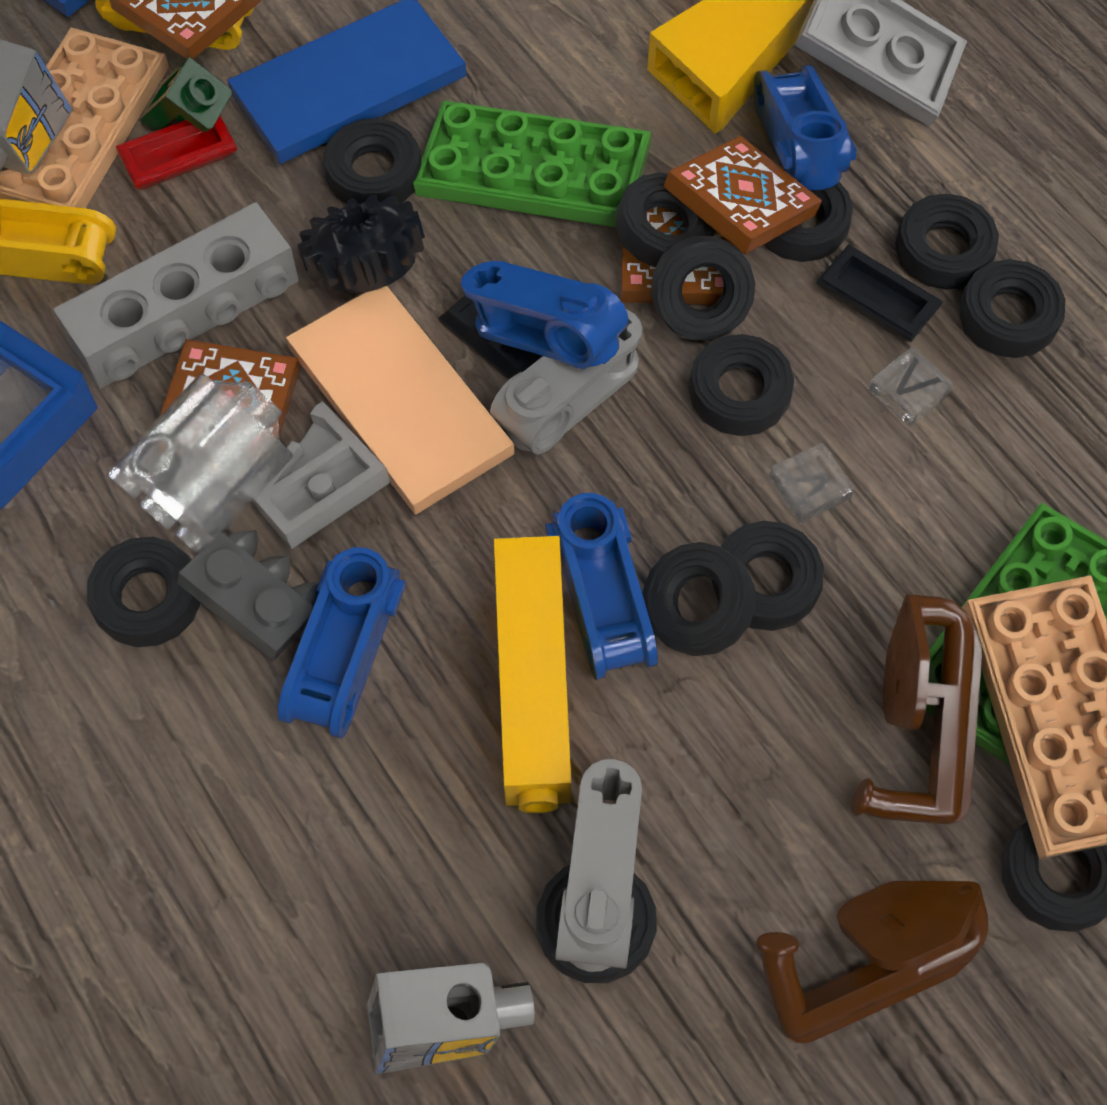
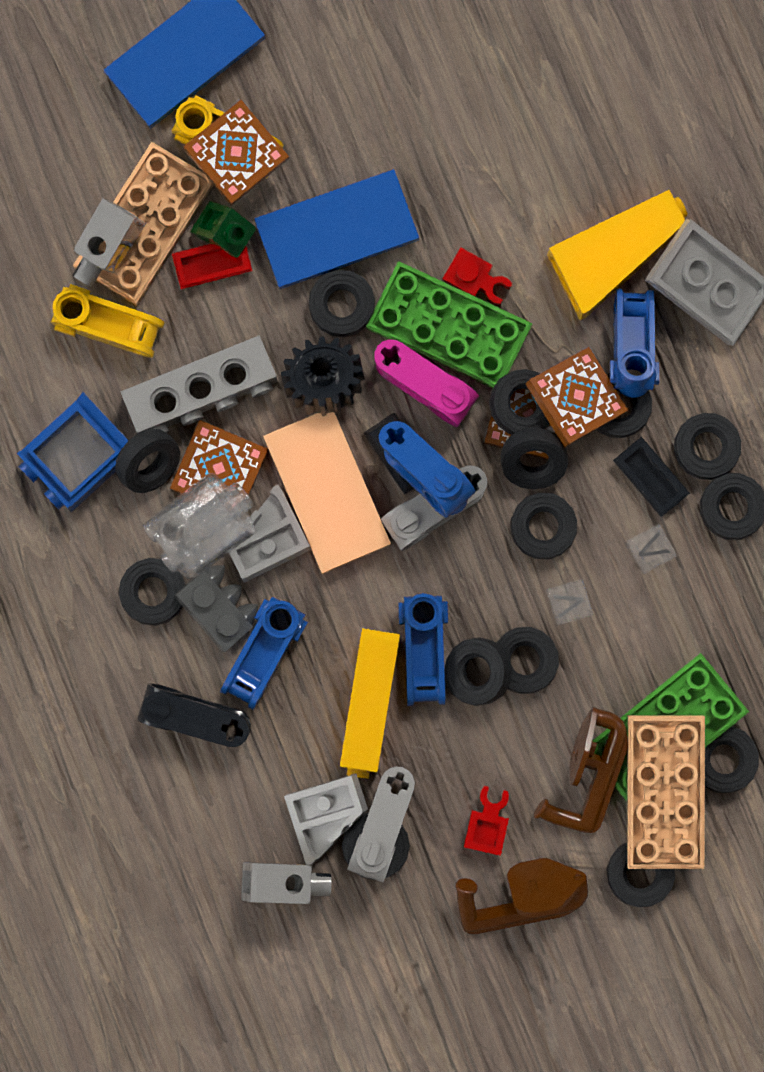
camera: 10 degrees right, 20 degrees up
none -> black tyre [115,429,180,493]
none -> black piece [137,683,251,747]
none -> light grey wing [284,773,368,865]
none -> dark pink piece [374,340,479,427]
none -> red plate [442,247,512,306]
none -> red plate [463,786,509,856]

